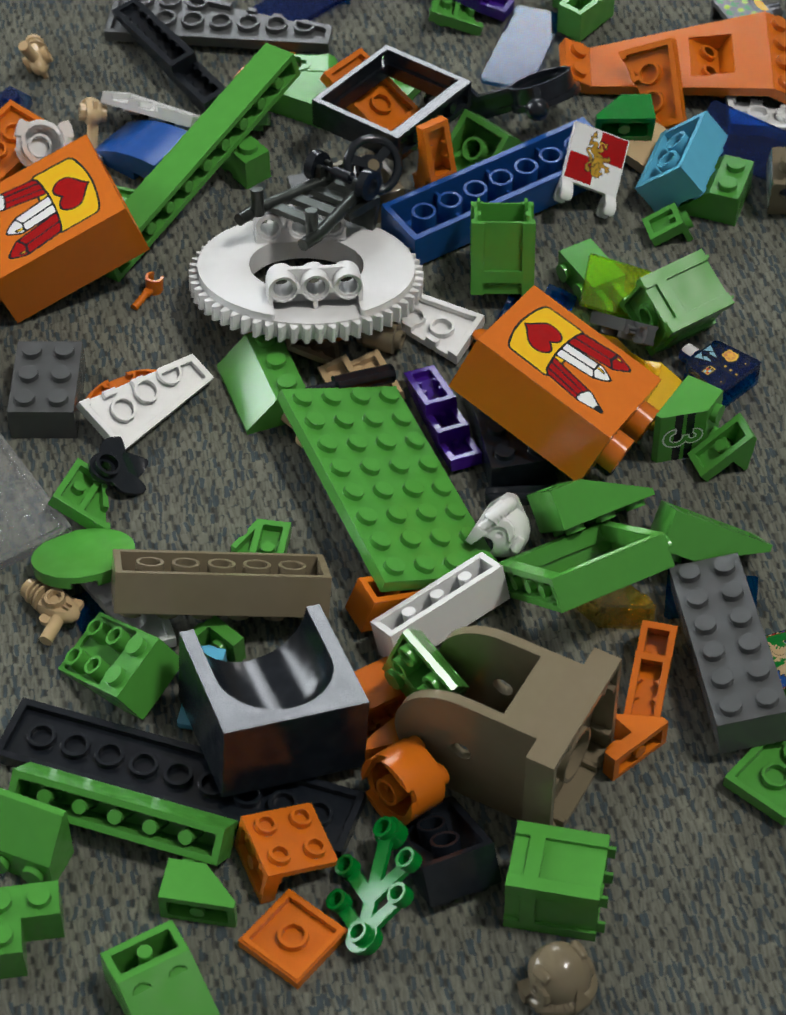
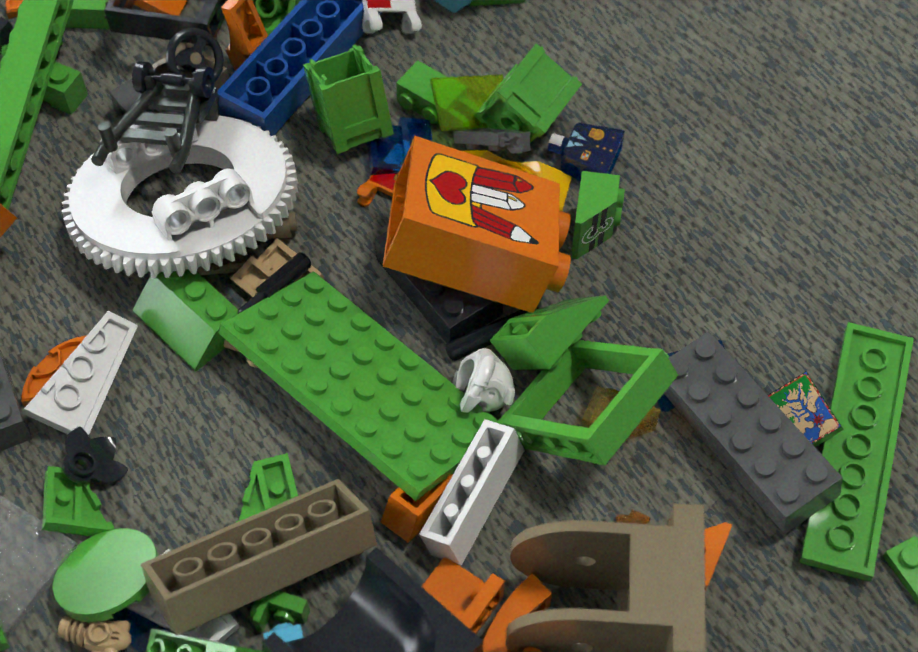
camera: 25 degrees left, 10 degrees up
orange hand [131,271,164,311] -> none
bright green slope [382,628,470,697] -> none
white wing [398,293,485,365] -> none
dark purple slope [403,365,483,472] -> none
orange slope [624,620,678,717] -> none
bright green bracket [642,202,694,247] -> none
bright green slope [650,500,773,563] -> none
bright green slope [687,413,757,482] -> none

